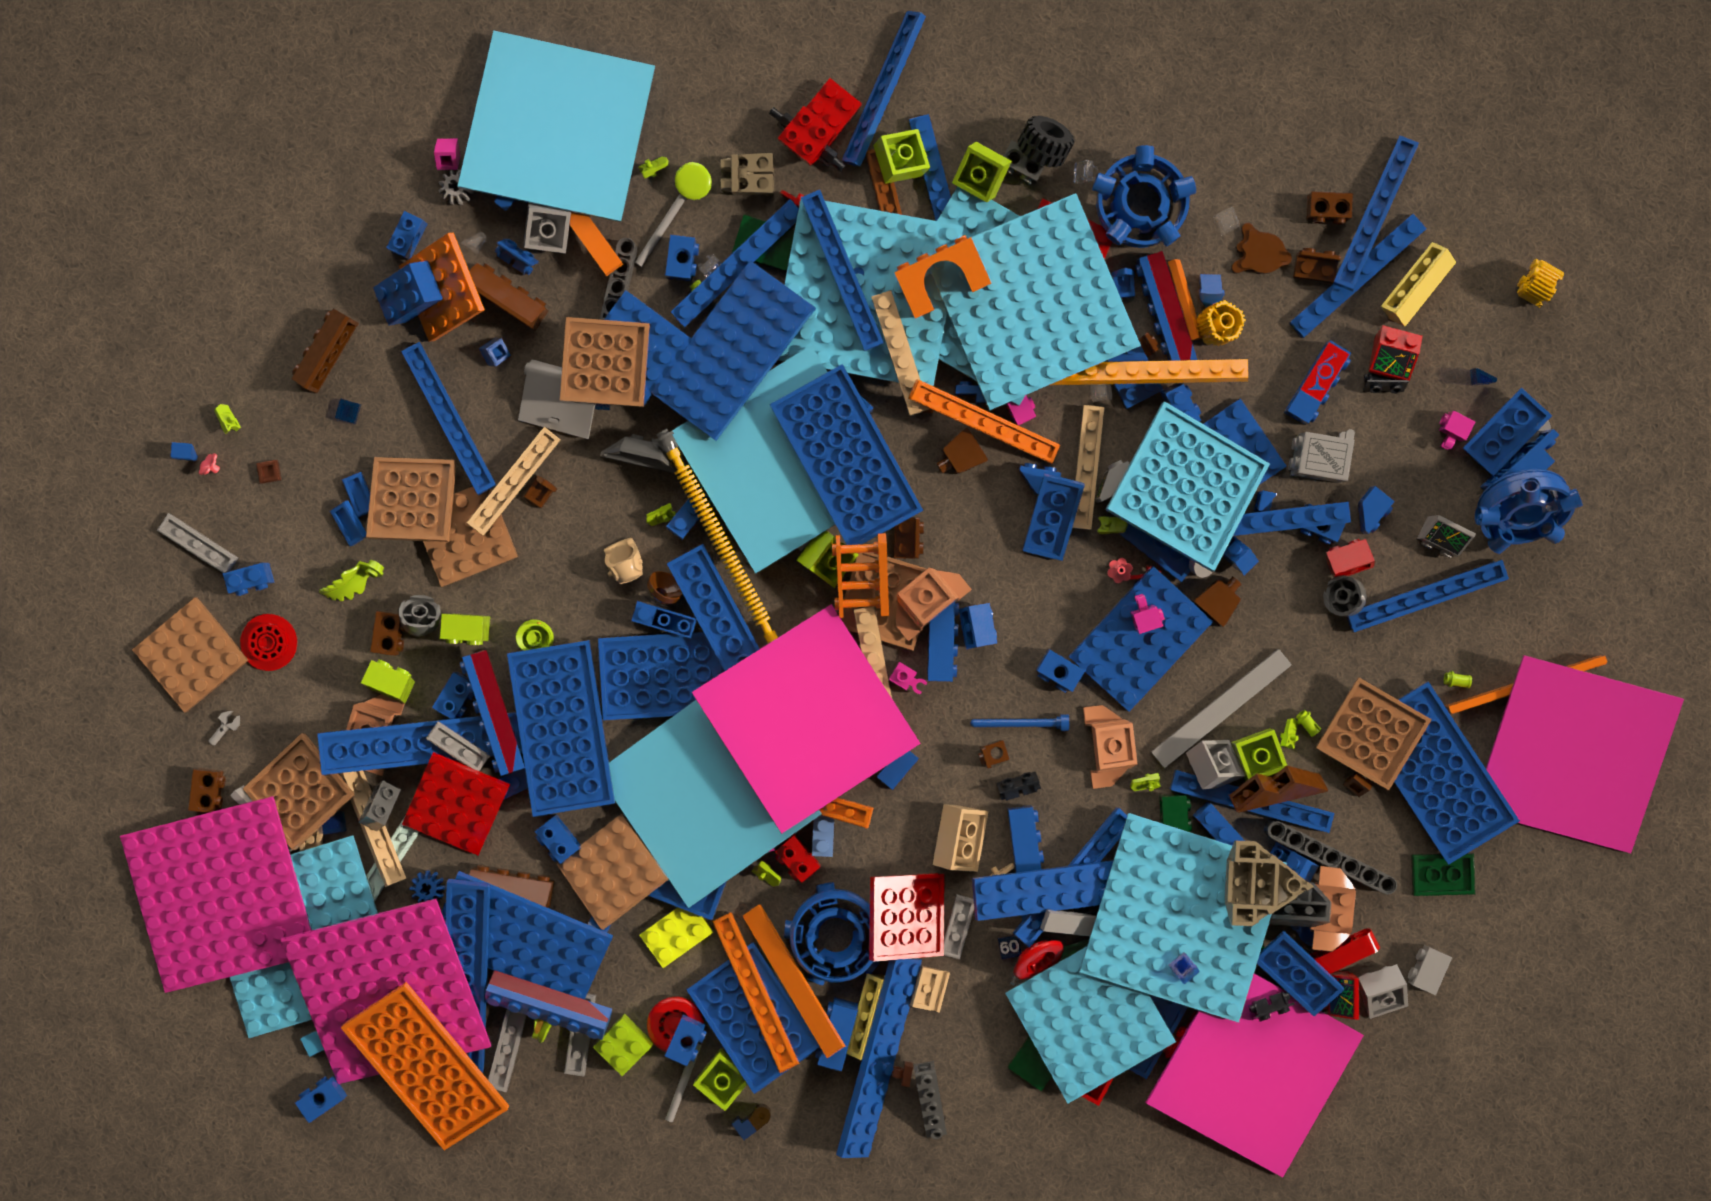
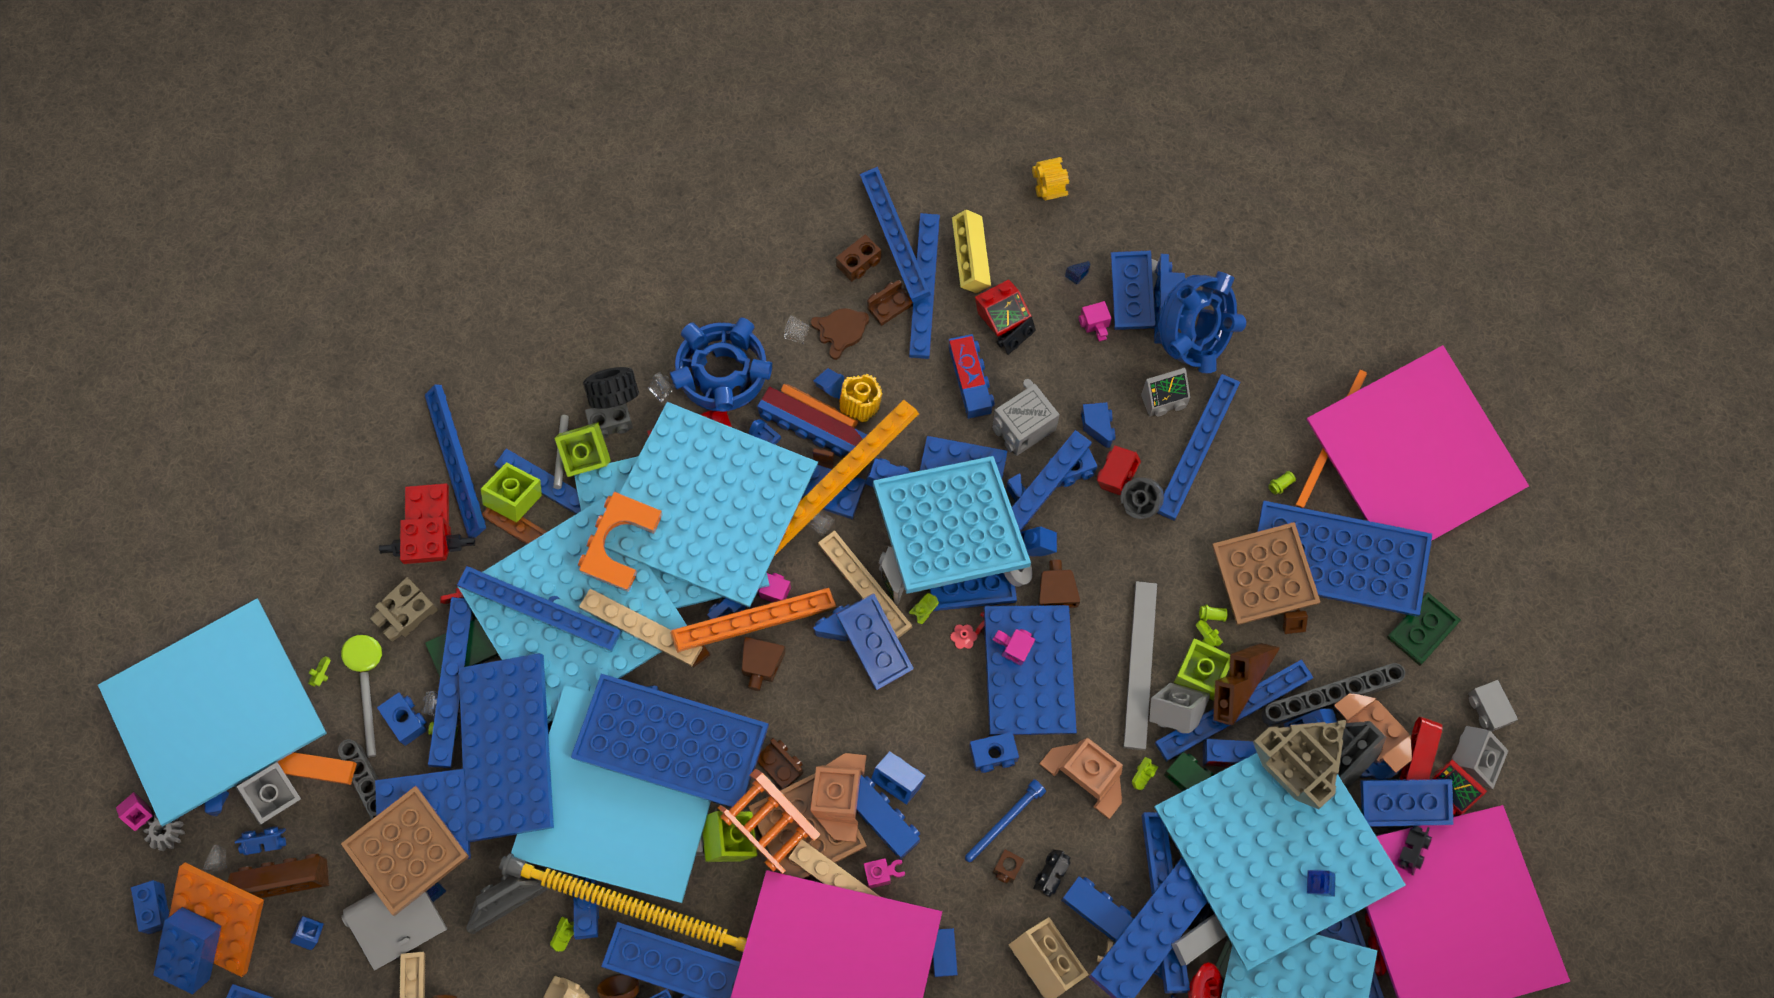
camera: 45 degrees left, 20 degrees down
none -> light grey bar [553,415,569,489]

